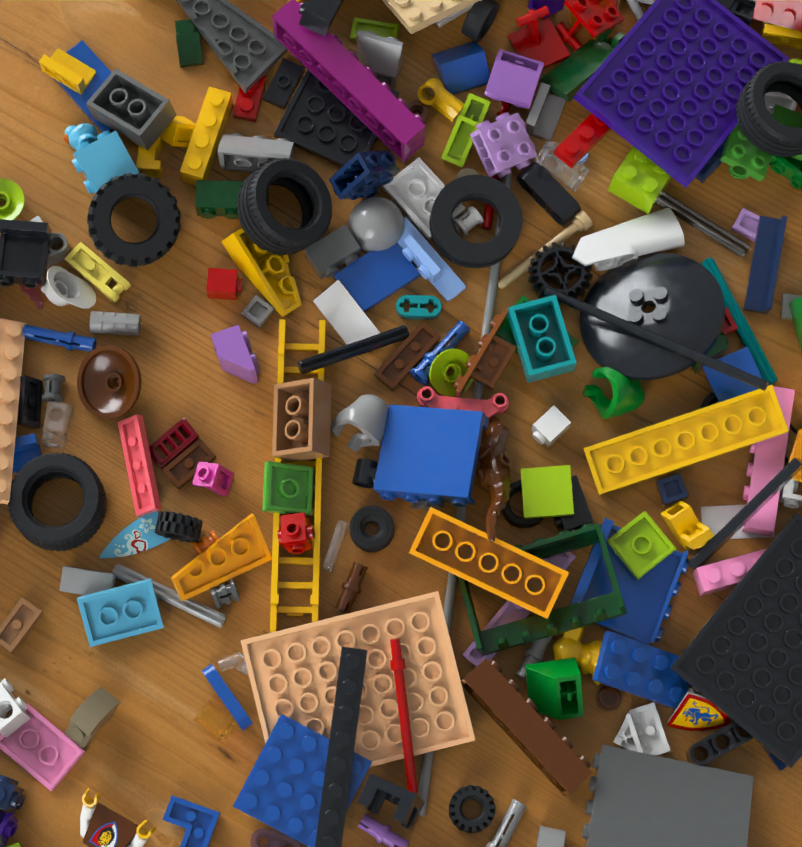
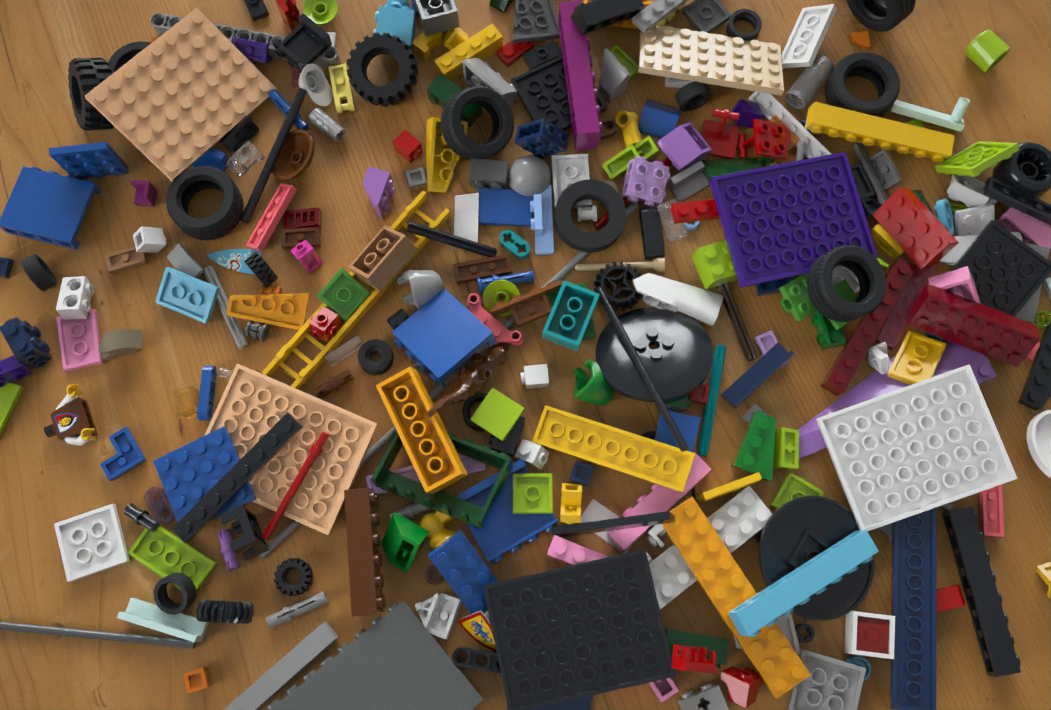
camera: 40 degrees right, 0 degrees up
dark grey bush [42,374,65,403] -> none
none -> white brick [133,226,166,253]
none -> black piece [240,88,307,224]
none -> white bracket [515,439,549,470]

